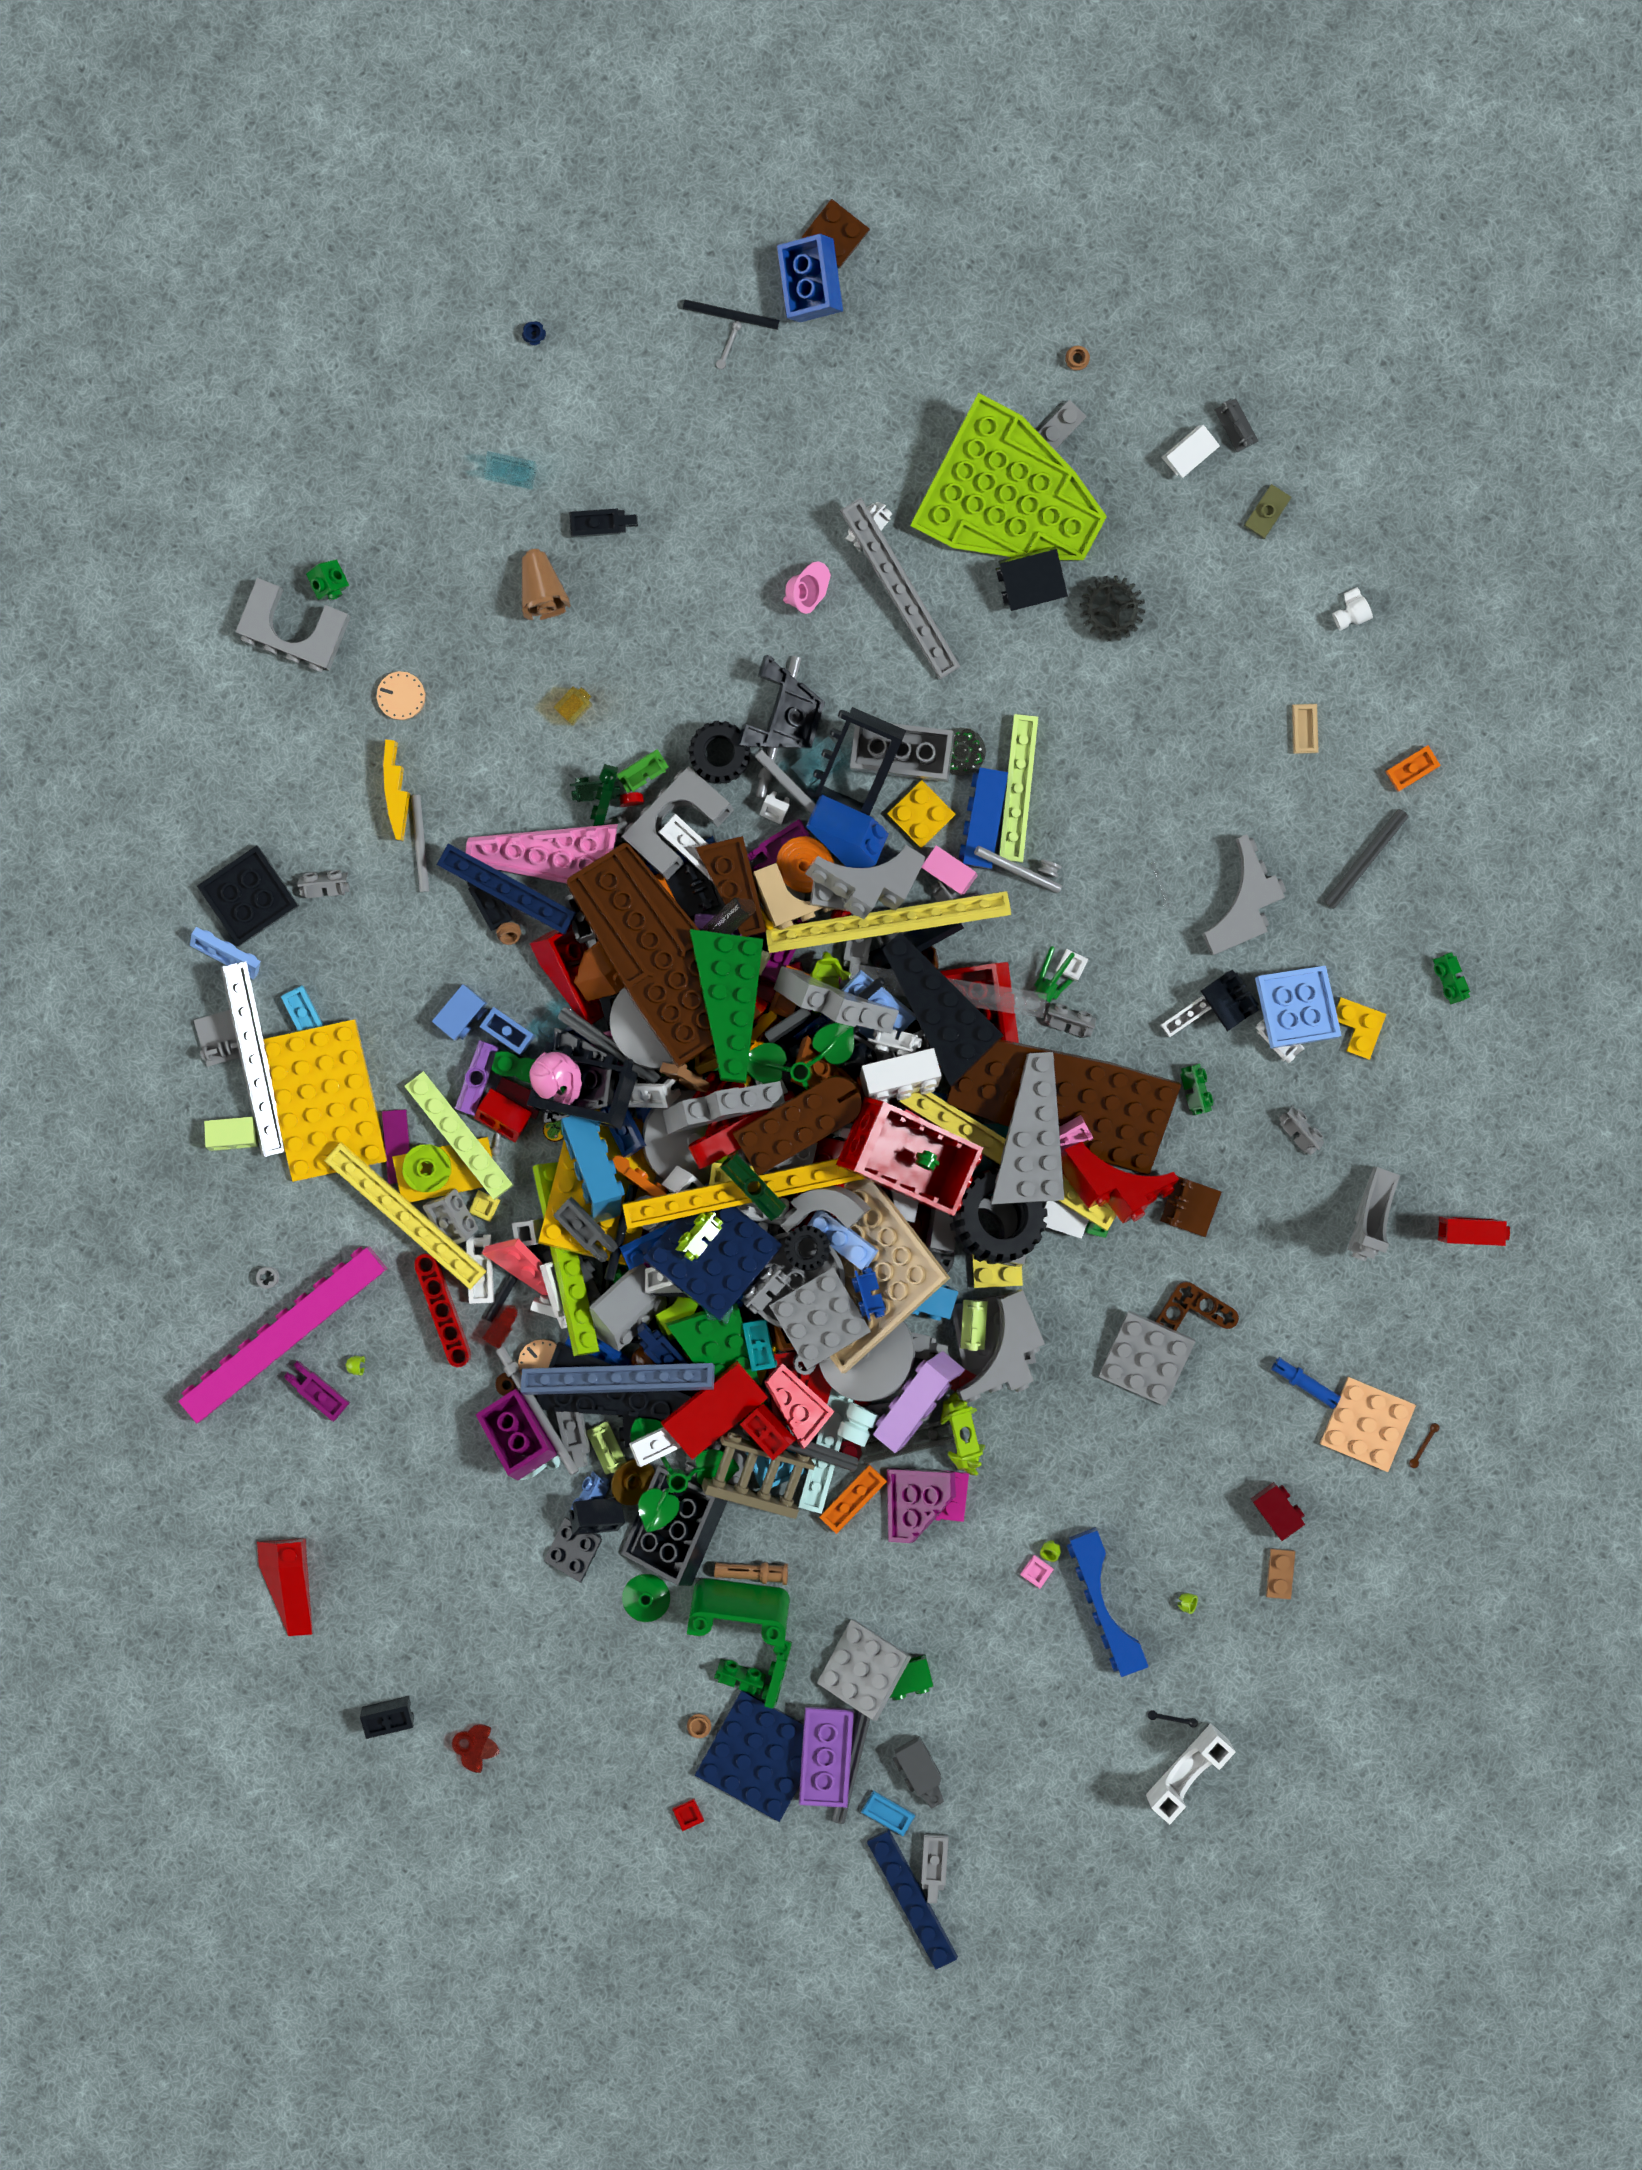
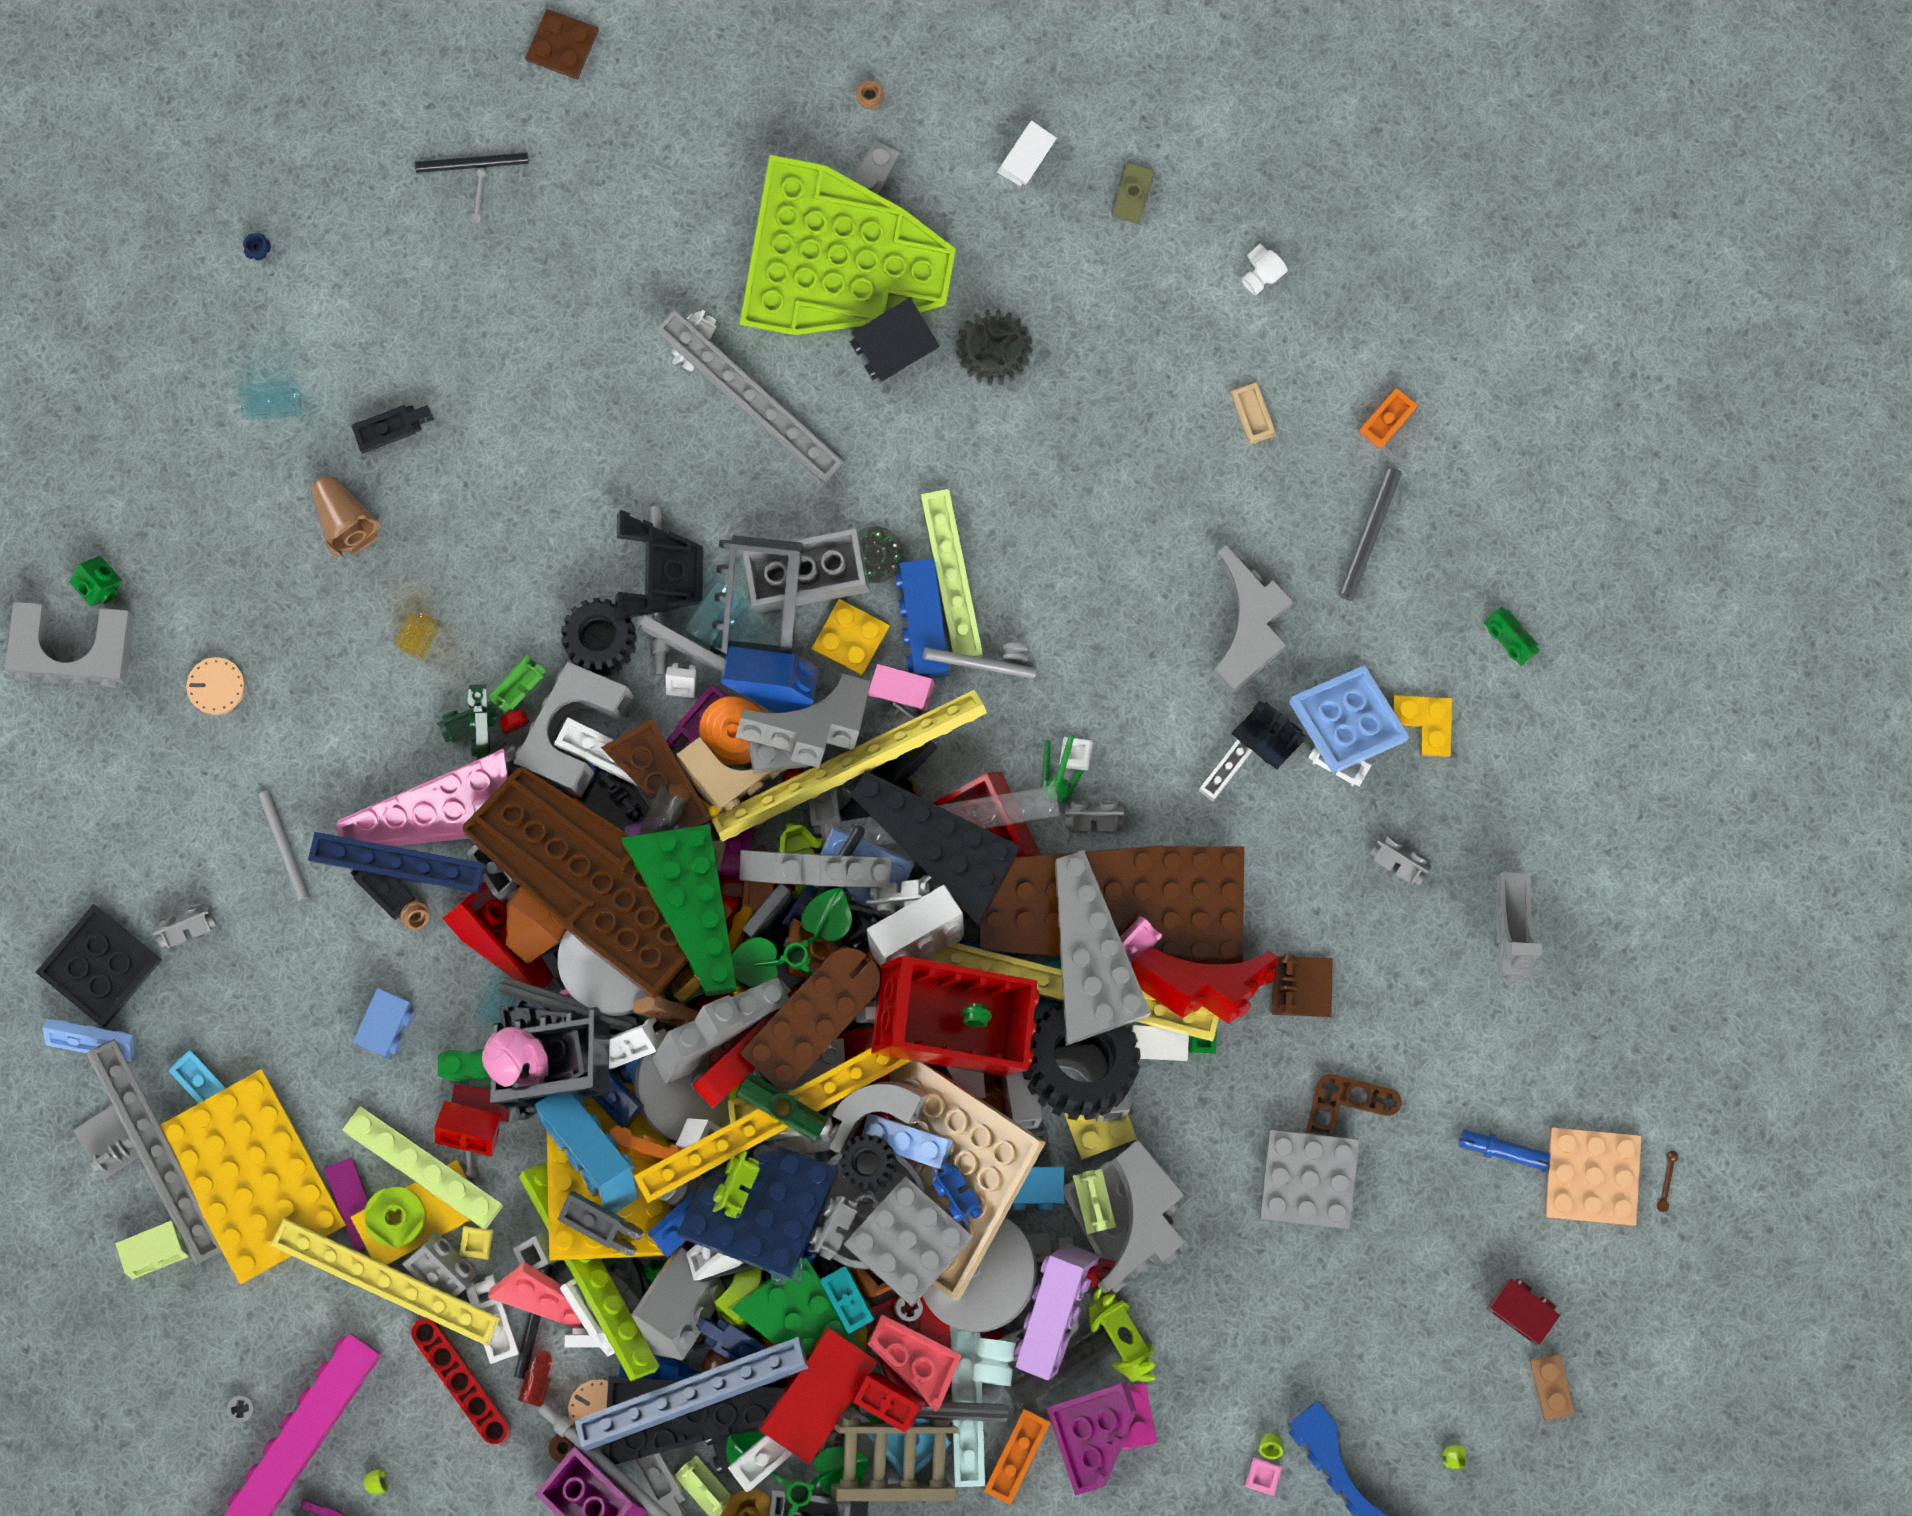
camera: 15 degrees left, 10 degrees down
yellow slope [383,739,410,842] -> none
medium lavender piece [455,1040,500,1116] -> none
medium blue brick [480,1007,536,1055] -> none
tile [543,1121,564,1142] -> none
black bar [604,1185,638,1281] -> none
blue brick [777,234,843,323] -> none
bright pink piece [783,561,831,614] -> none
dark red plate [839,1440,862,1461] -> none
green hinge [1180,1064,1213,1115] -> none
dark grey hinge [1214,398,1258,453] -> none
red window [1438,1216,1510,1246] -> none

